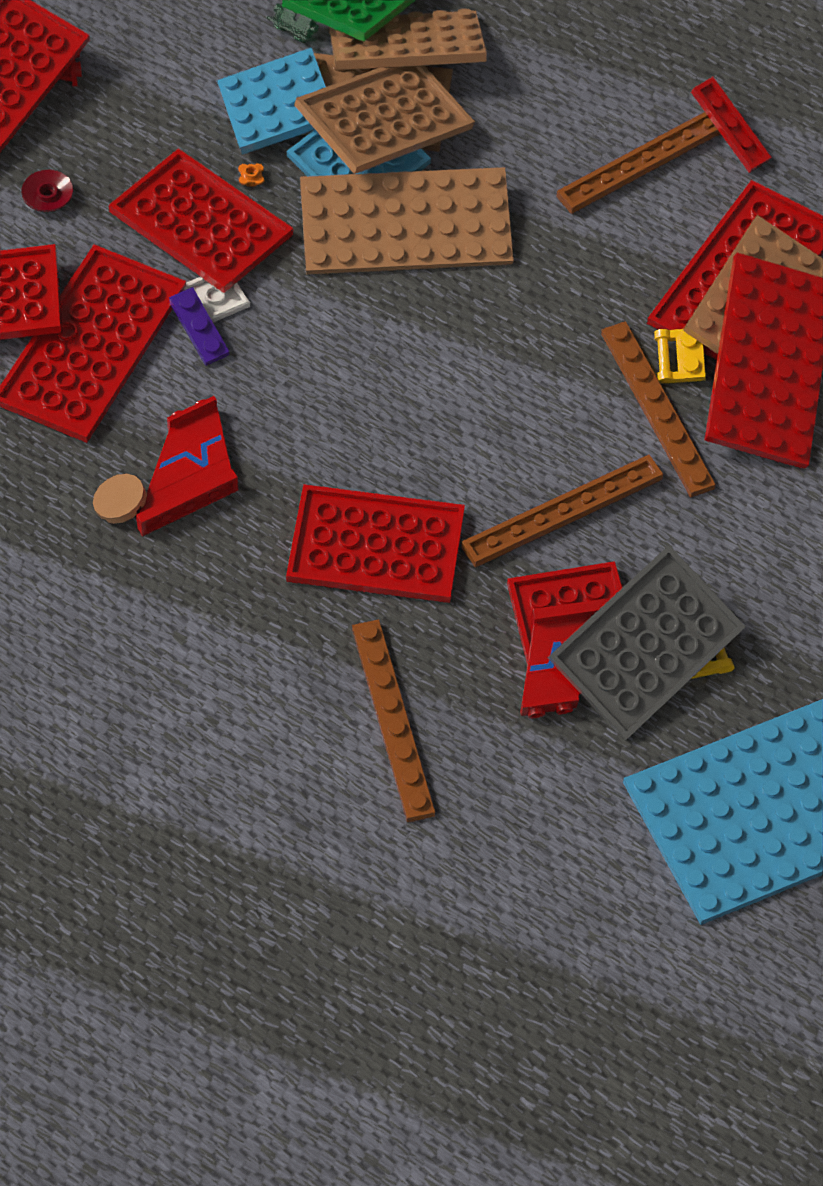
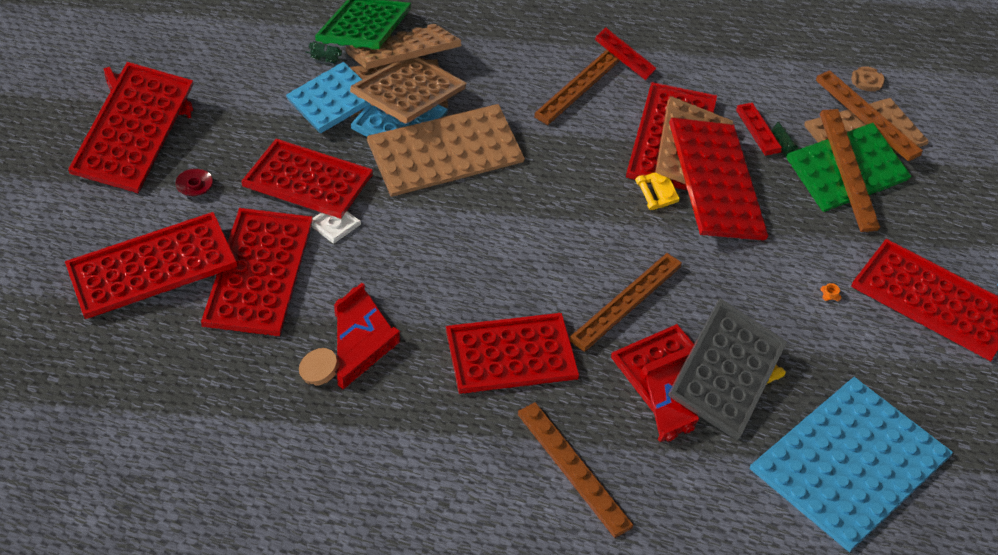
camera: 20 degrees left, 10 degrees down
dark purple plate [169,287,229,366] -> none
orange plate [238,163,264,187] -> none
dark orange plate [601,321,716,498] -> none

